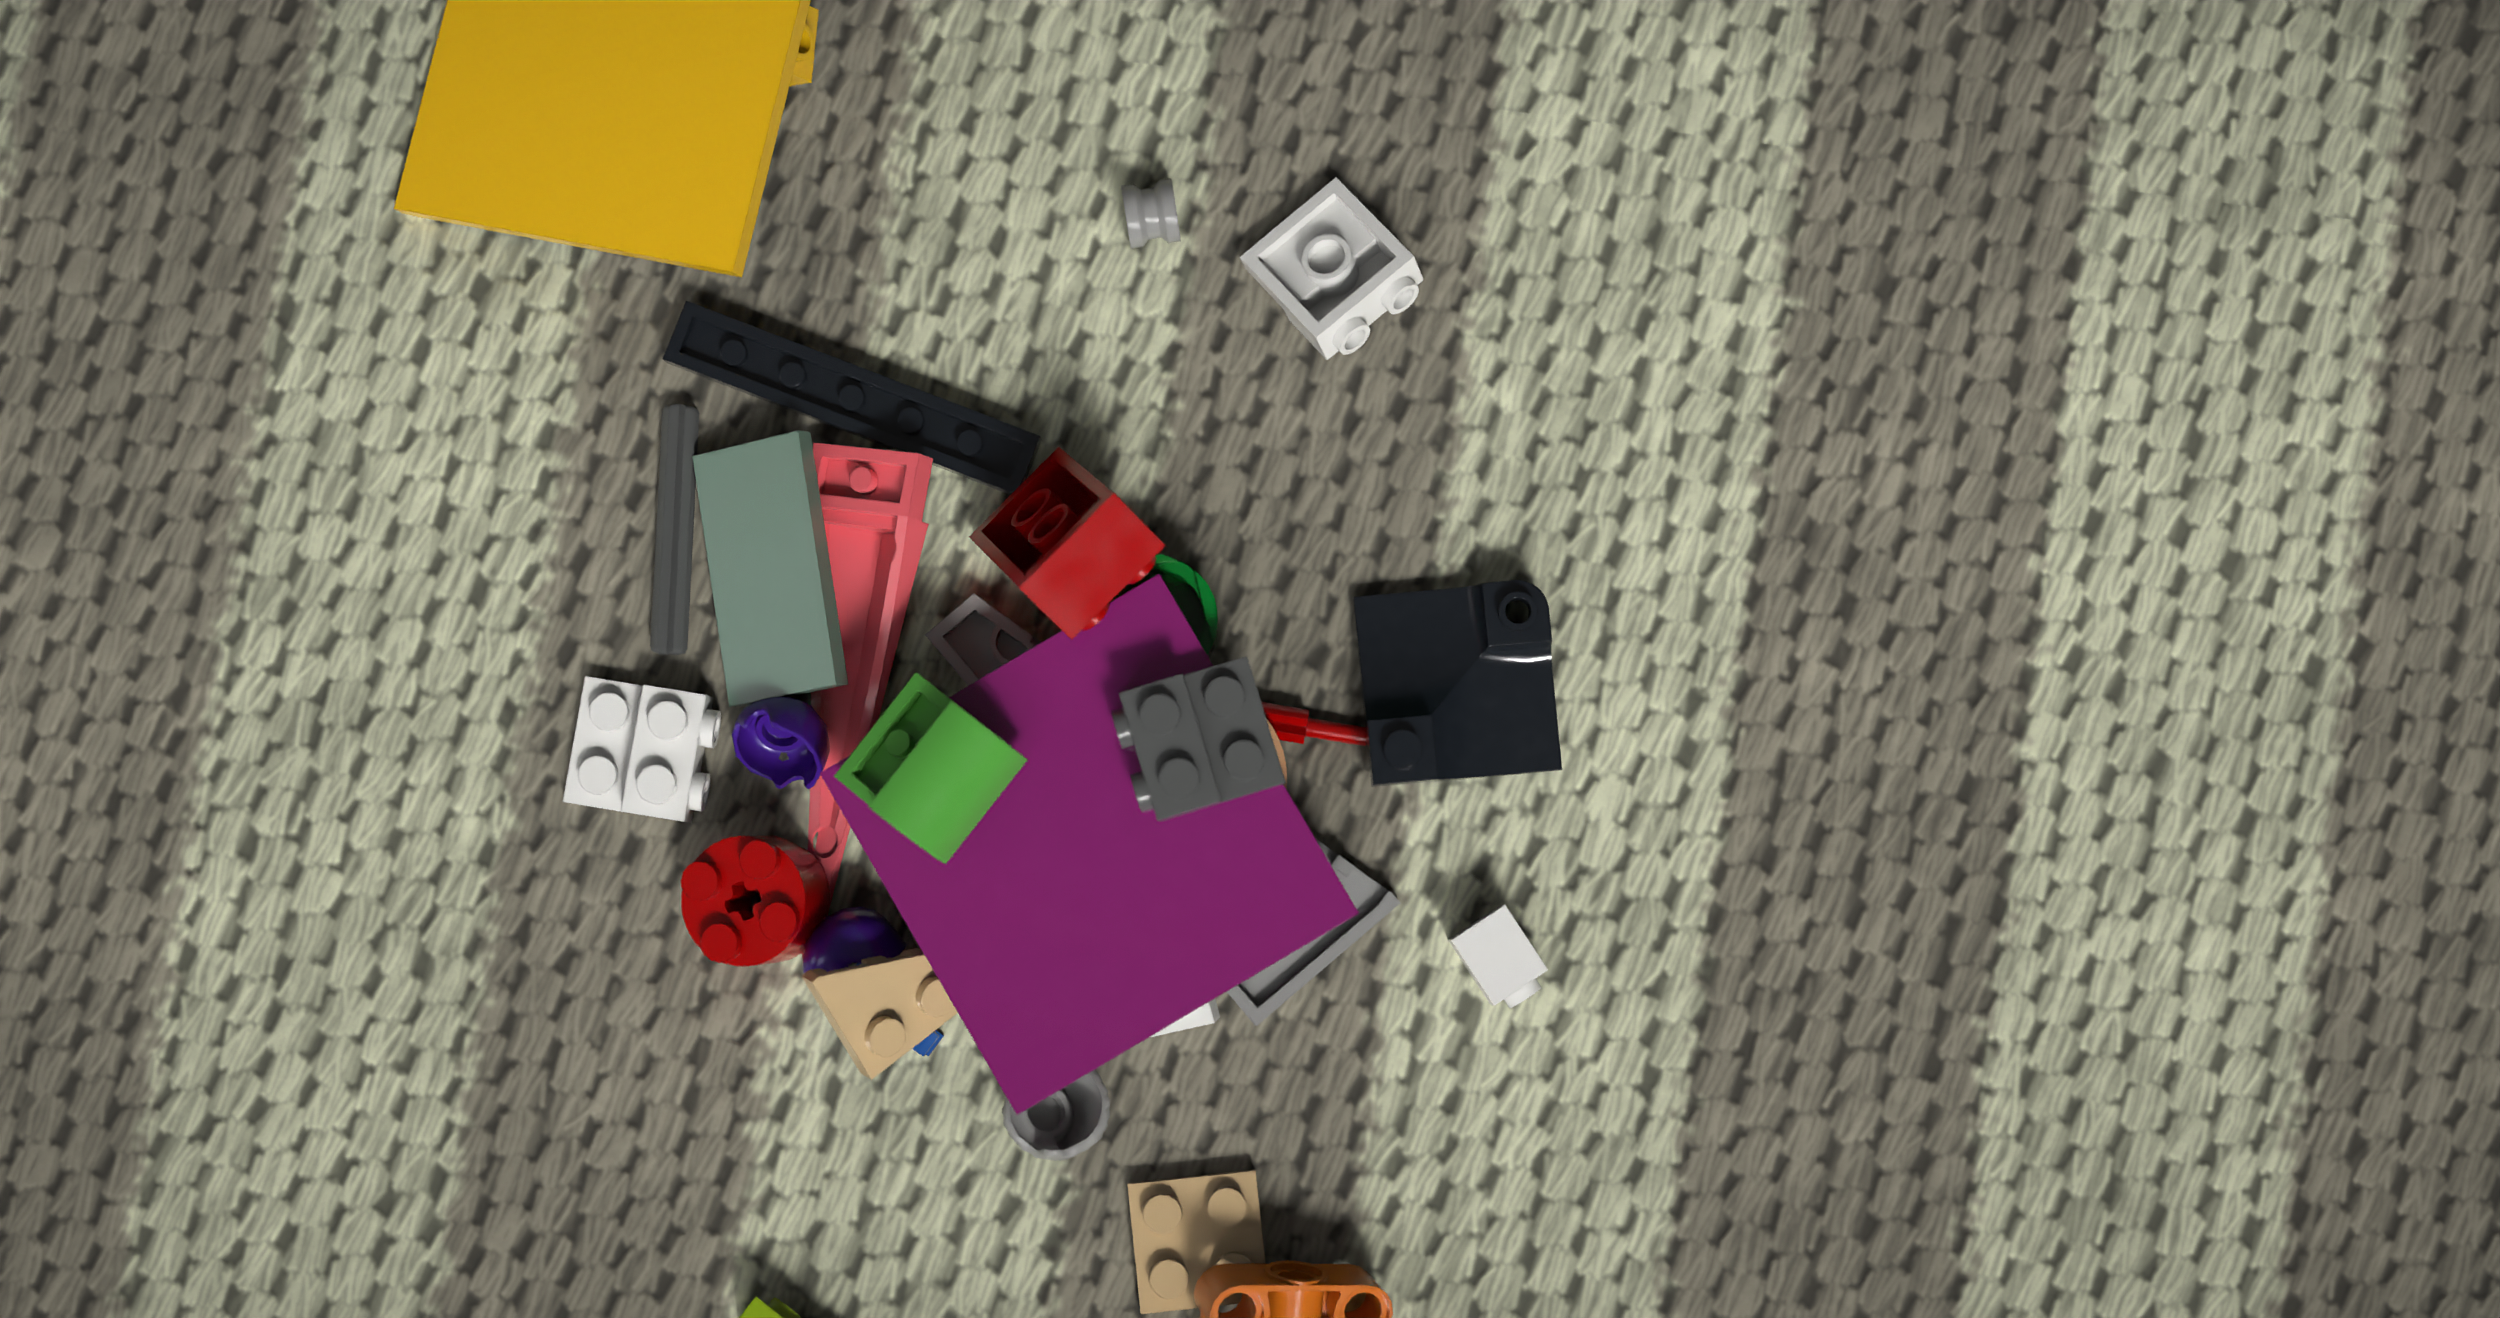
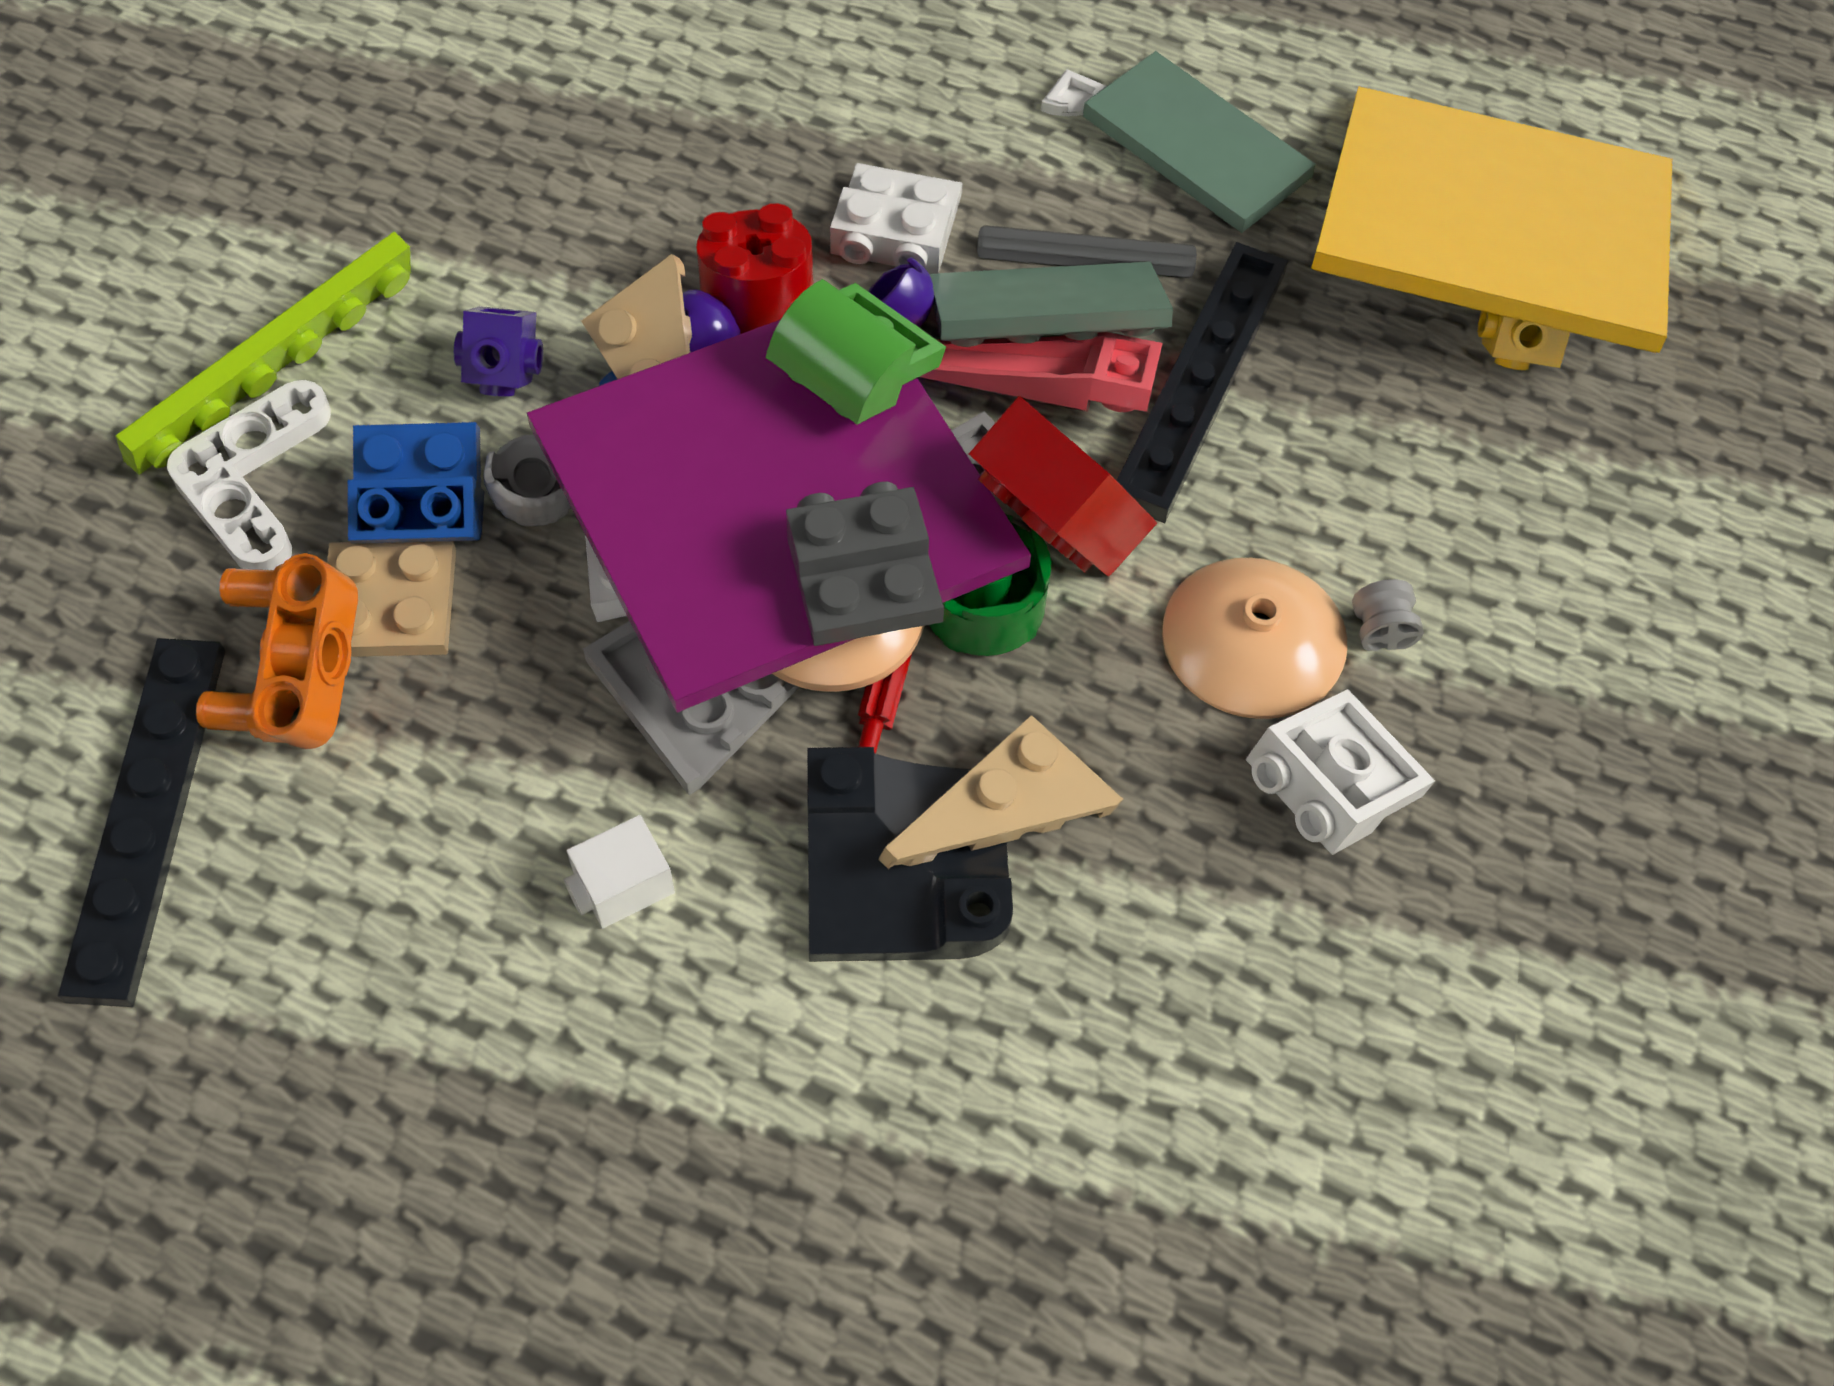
camera: 90 degrees right, 25 degrees down
none -> blue brick [347,422,485,544]
none -> dark purple brick [453,306,543,396]
none -> tan wing [878,715,1123,869]
none -> white tile [1041,69,1106,116]
none -> sand green tile [1083,51,1316,233]
none -> light nougat dish [1162,558,1347,719]

